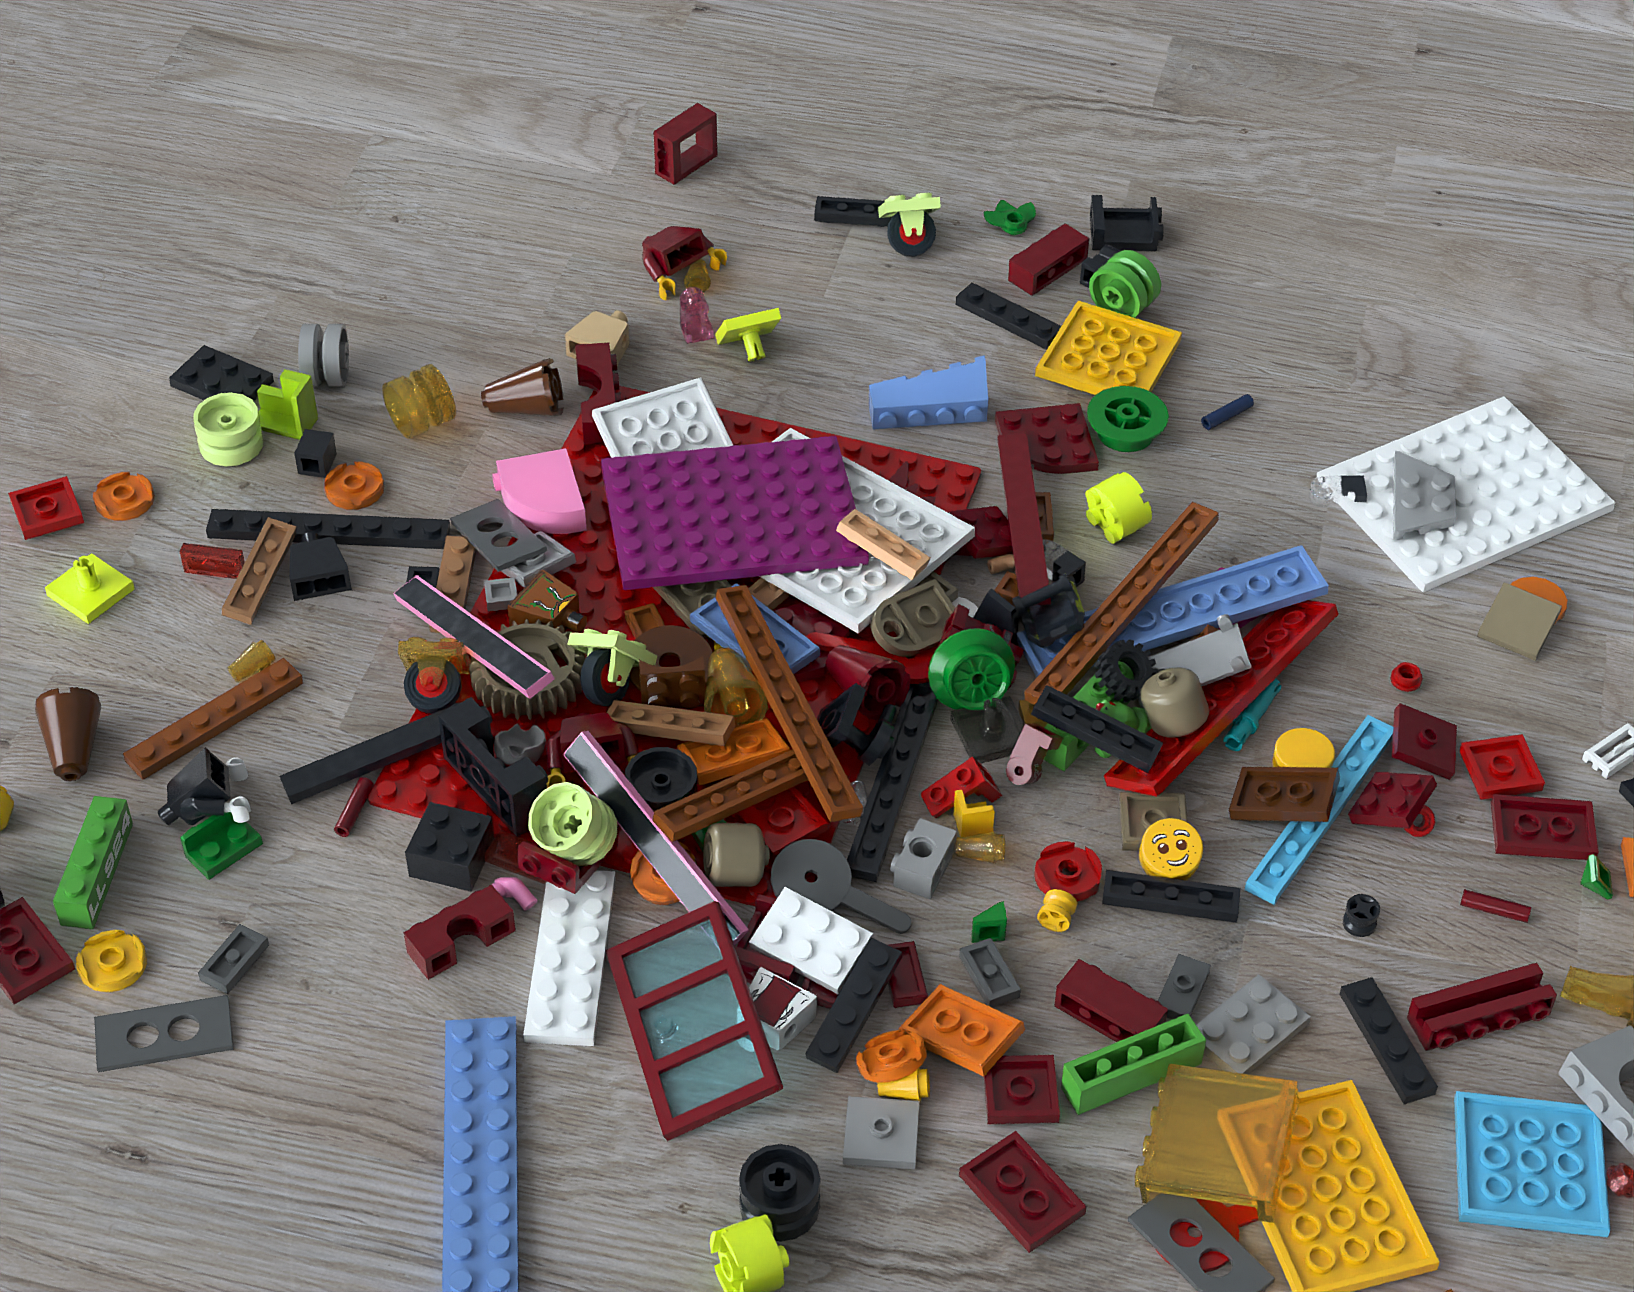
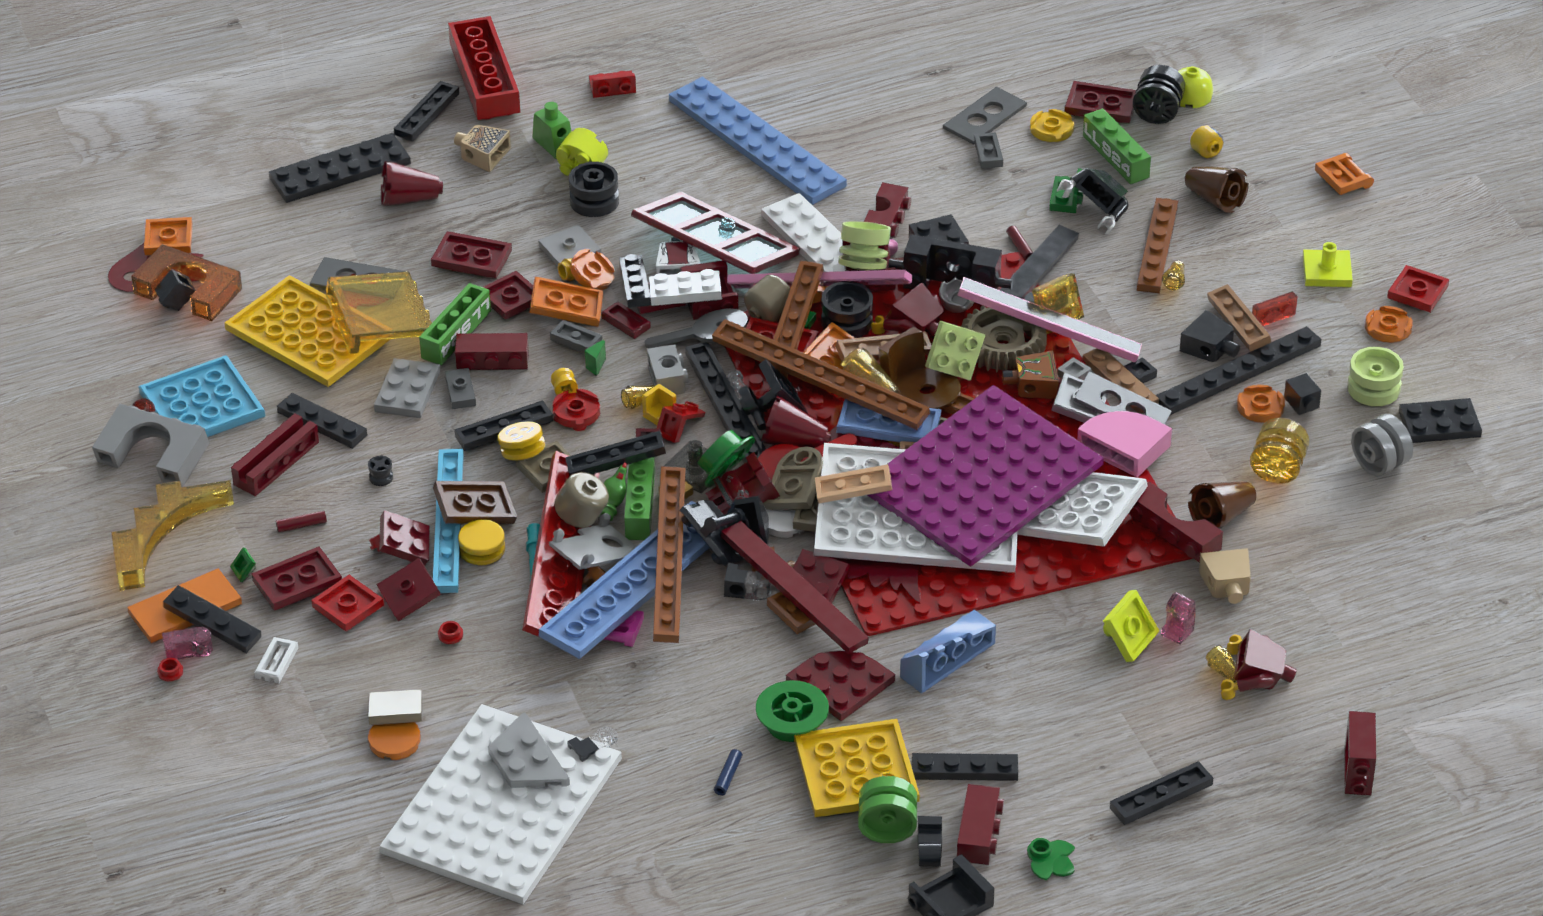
camera: 145 degrees right, 5 degrees down
lime panel [257,369,318,440] -> none
plate [878,193,941,257] -> none
neon yellow brick [1085,472,1152,544] -> none
black tyre [1095,640,1158,702] -> none

